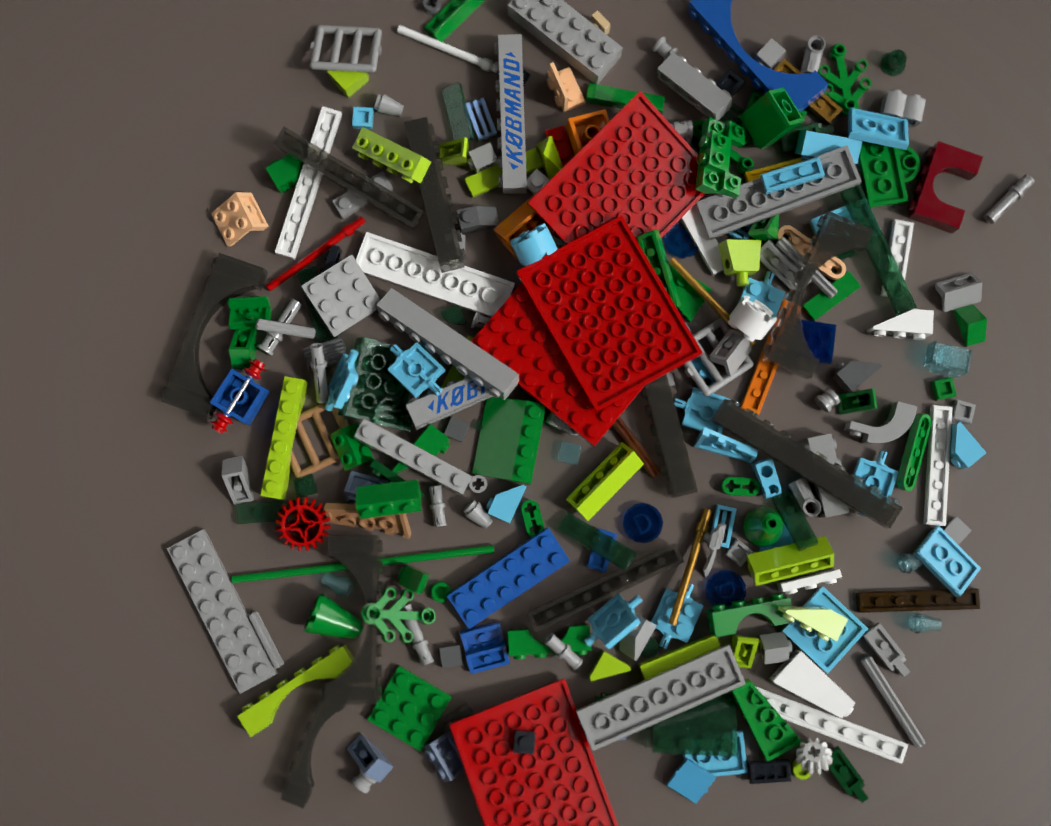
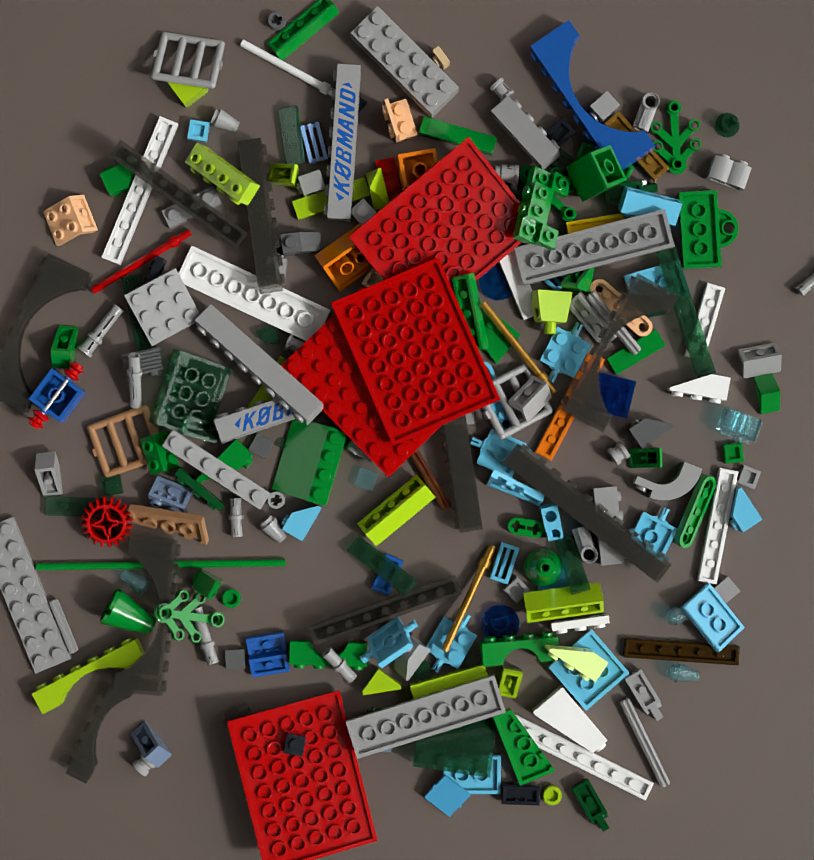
camera: 10 degrees right, 5 degrees up
green bracket [228,296,272,330] -> none
light grey axle [256,319,315,339] -> none
lime arch [260,376,309,500] -> none
medium azure plate [324,350,359,411] -> none
green brick [356,479,421,519] -> none
green plate [368,665,452,752] -> none
medium azure plate [388,342,445,398] -> none
sand blue bracket [424,731,465,782] -> none
blue plate [446,527,570,629] -> none
medium azure brick [510,223,558,266] -> none
green beam [521,500,544,537] -> none
clear blue tile [623,503,663,543] -> none
light grey piece [703,523,726,578] -> none
white brick [728,296,777,342] -> none
light grey brick [759,632,792,664] -> none
medium azure tile [760,157,825,195] -> none
white gear [796,738,832,775] -> none
medium azure tile [848,108,909,150] -> none
dark red arch [908,141,983,234] -> none

